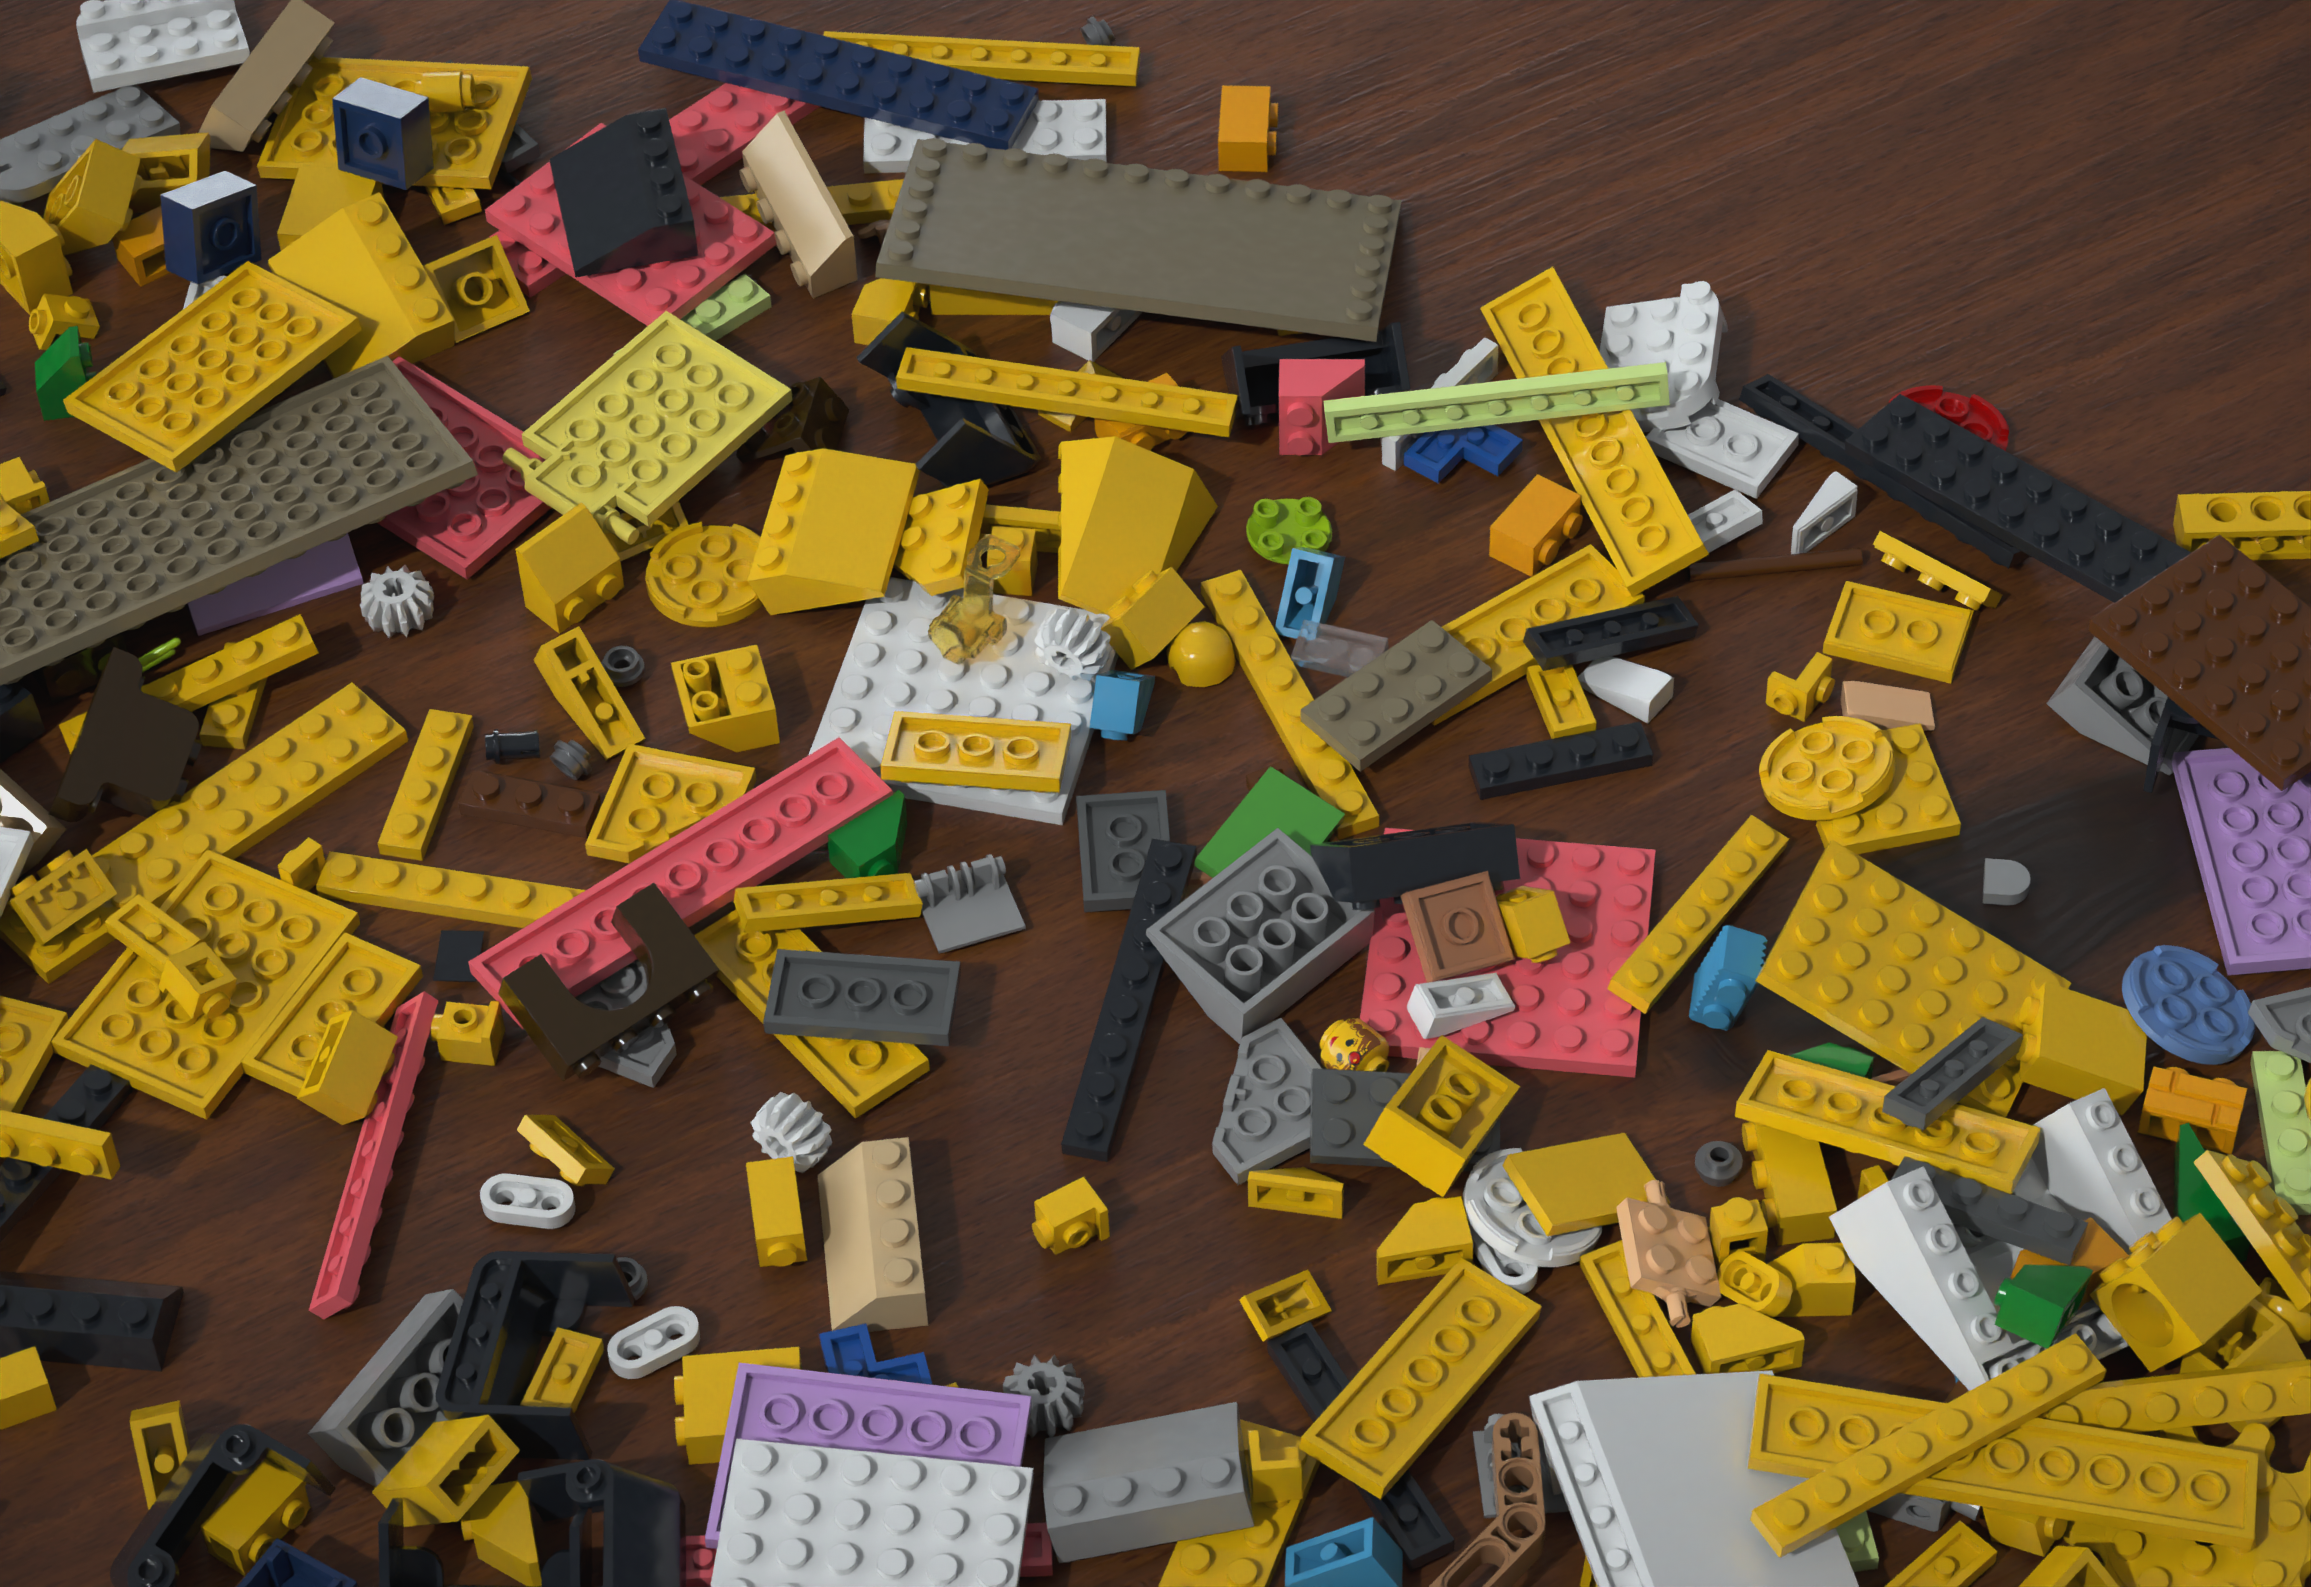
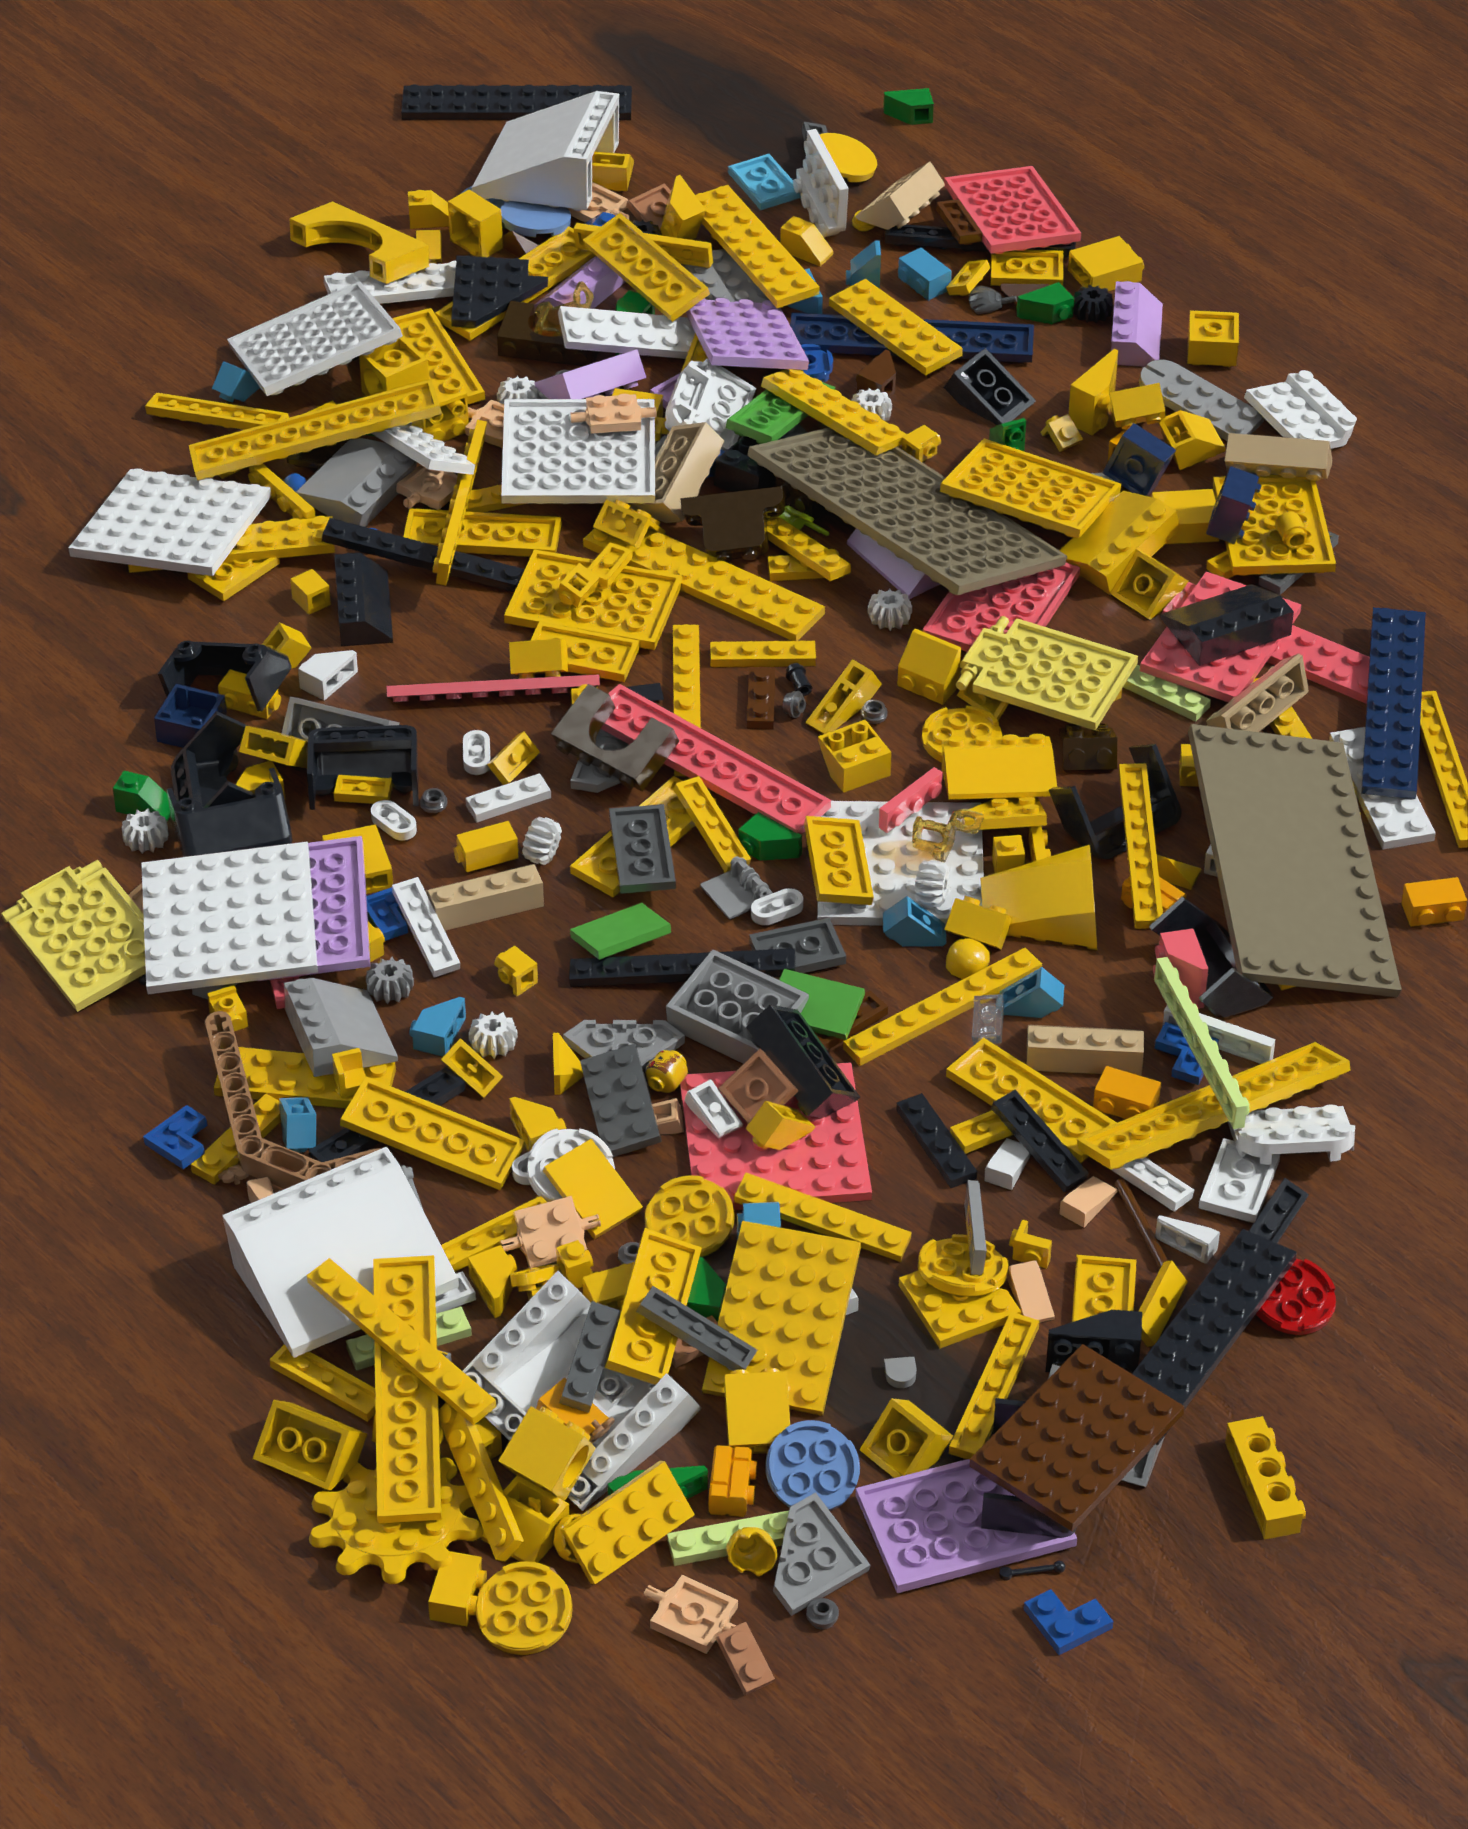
camera: 75 degrees right, 5 degrees down
yellow plate [277,837,326,892] -> none
yellow plate [585,744,757,864] -> none
lime dish [1246,497,1332,565] -> none
dark tan plate [1301,620,1492,772] -> none
yellow slope [1363,1035,1520,1197] -> none
green slope [1994,1265,2093,1349] -> none
none -> white slope [298,650,358,701]
none -> white plate [392,877,460,977]
none -> dark azure slope [409,997,466,1056]
none -> white plate [465,773,551,822]
none -> white gear [469,1011,518,1059]
none -> bright green tile [570,903,671,960]
none -> medium nougat plant [589,1417,615,1442]
none -> yellow tile [645,1175,734,1257]
none -> white plate [751,889,803,925]
none -> yellow slope [860,1398,953,1478]
none -> coral plate [879,767,942,833]
none -> yellow plate [949,1312,1039,1459]
none -> light grey tile [964,1180,987,1275]
none -> tan slope [1026,1025,1144,1076]
none -> black slope [1045,1309,1142,1374]
none -> light nougat slope [1060,1176,1118,1228]

